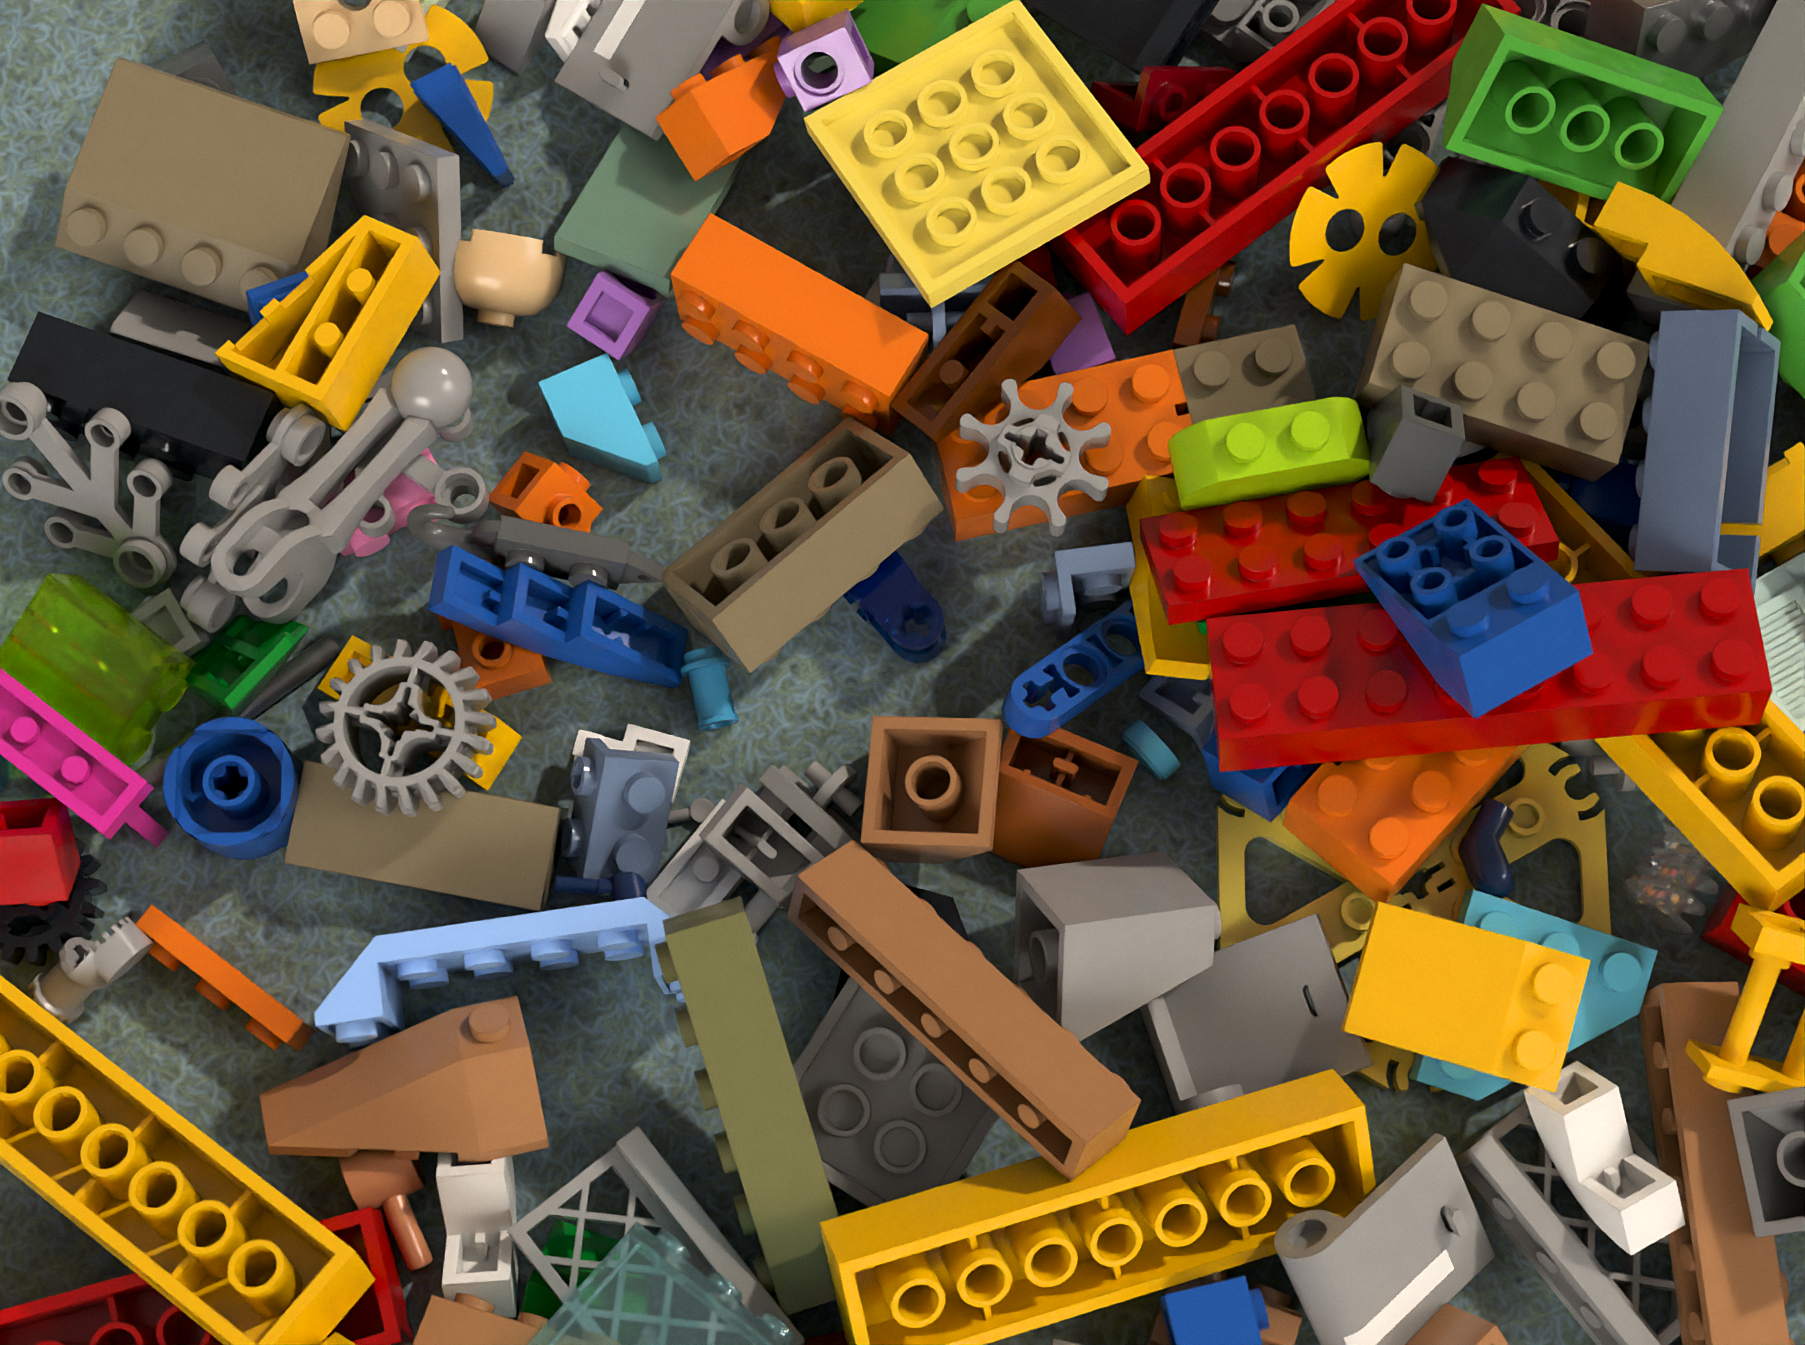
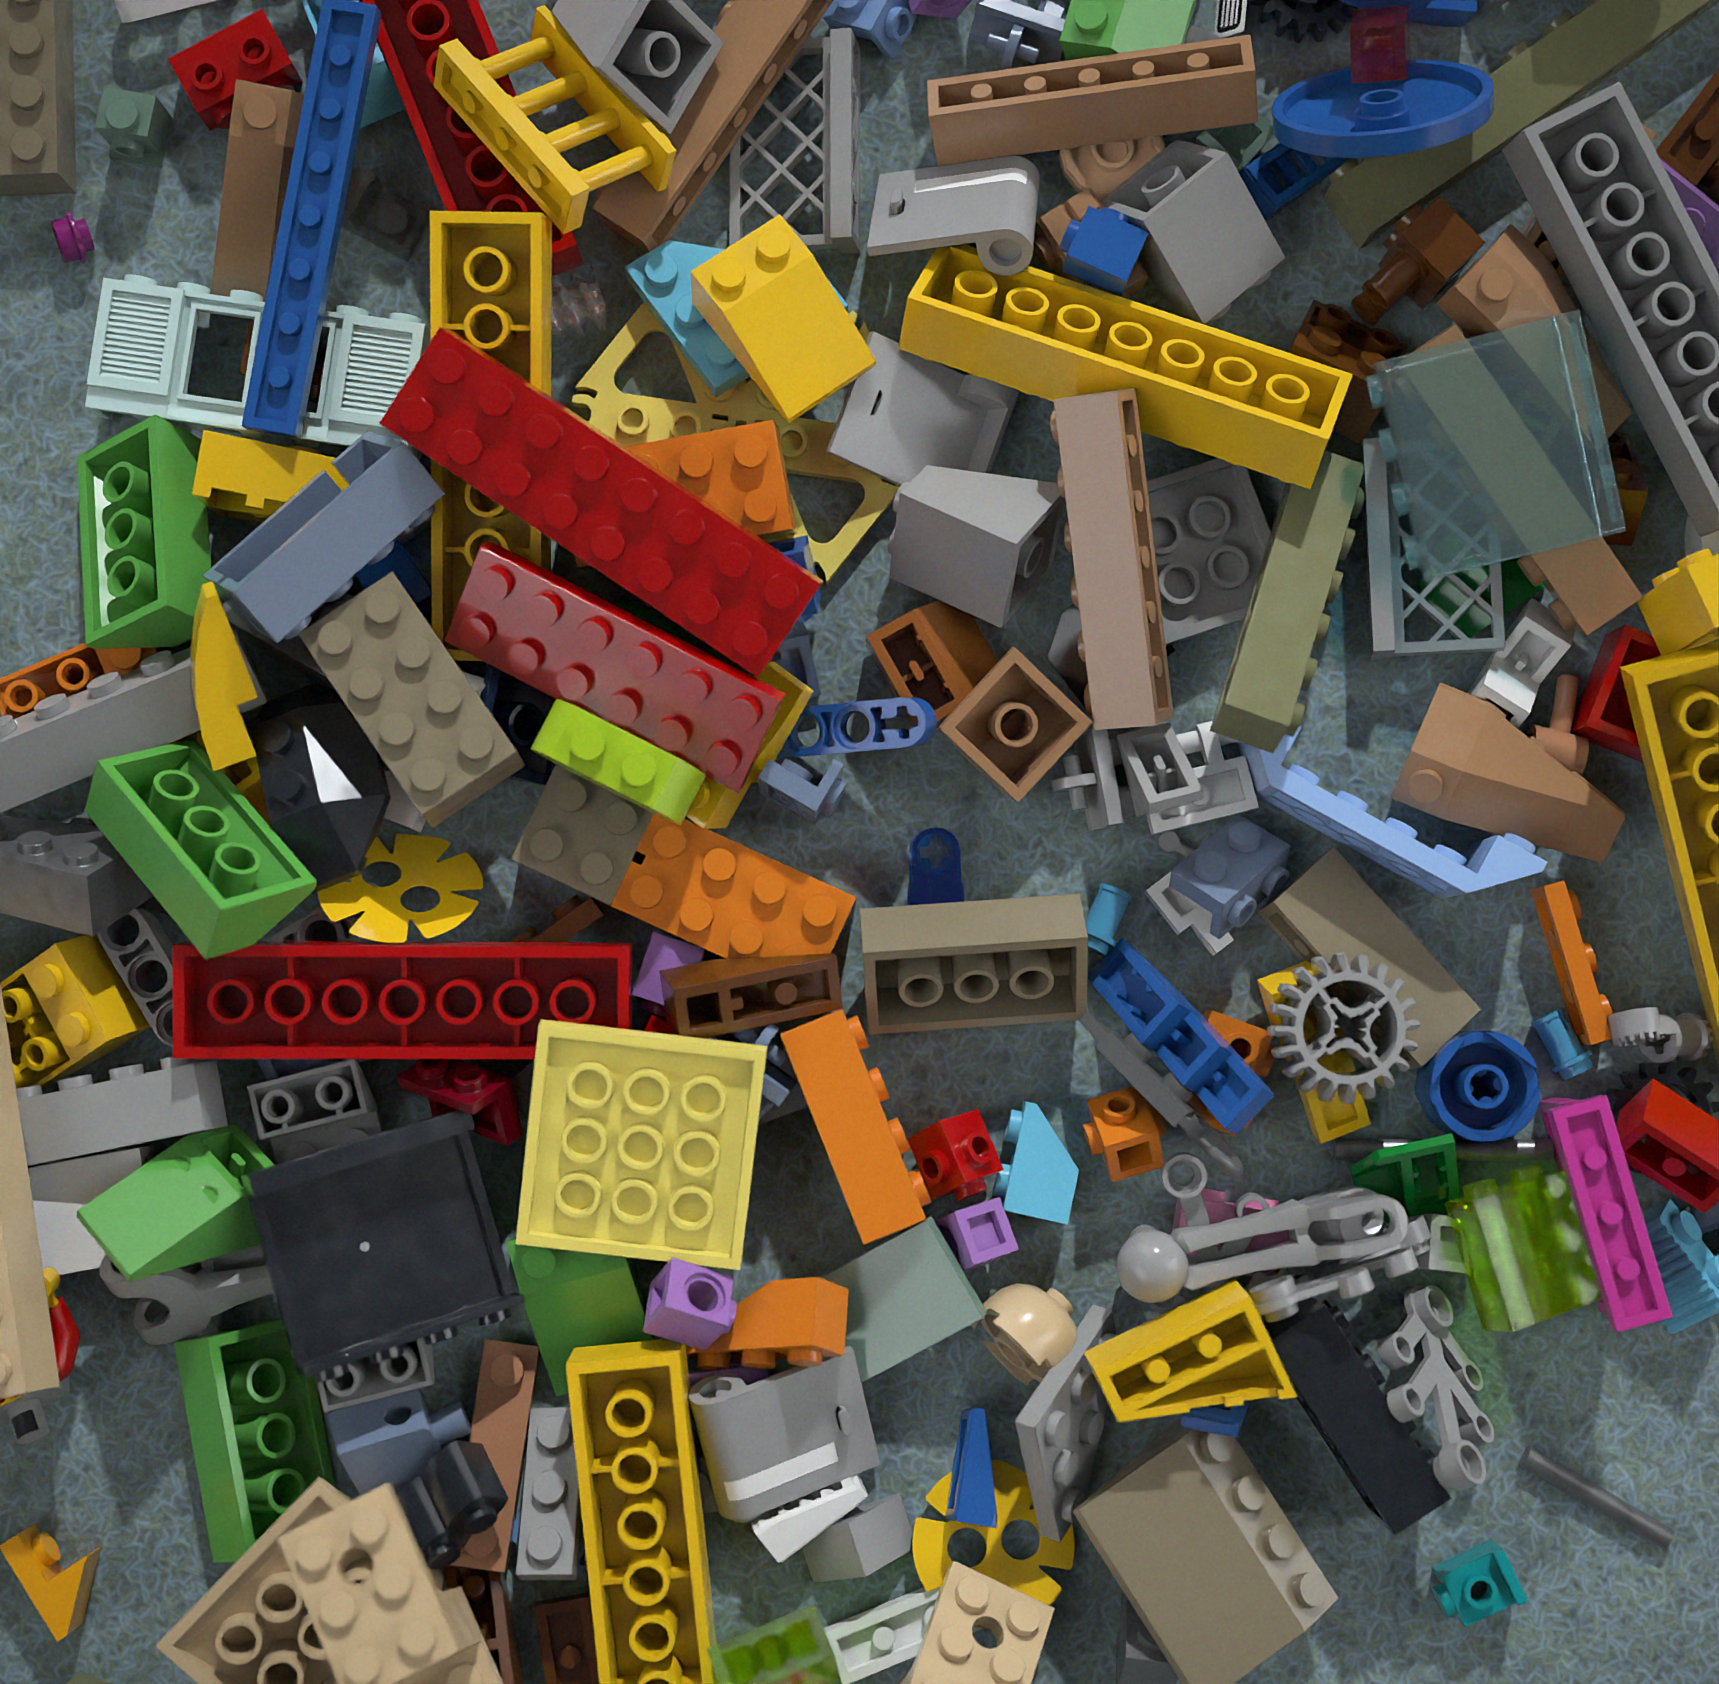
camera: 145 degrees left, 10 degrees up
light grey slope [109,289,252,379] -> none
dark blue hand [555,872,648,901] -> none
light grey gear [956,379,1111,537] -> none
medium azure tile [1121,719,1181,781] -> none
blue slope [1353,498,1593,719] -> none
dark grey slope [1367,385,1465,504] -> none
dark blue arm [1458,798,1515,899] -> none
white brick [1523,1061,1686,1255] -> none
none -> red brick [907,1109,1004,1202]
none -> dark azure pin [1531,1007,1593,1081]

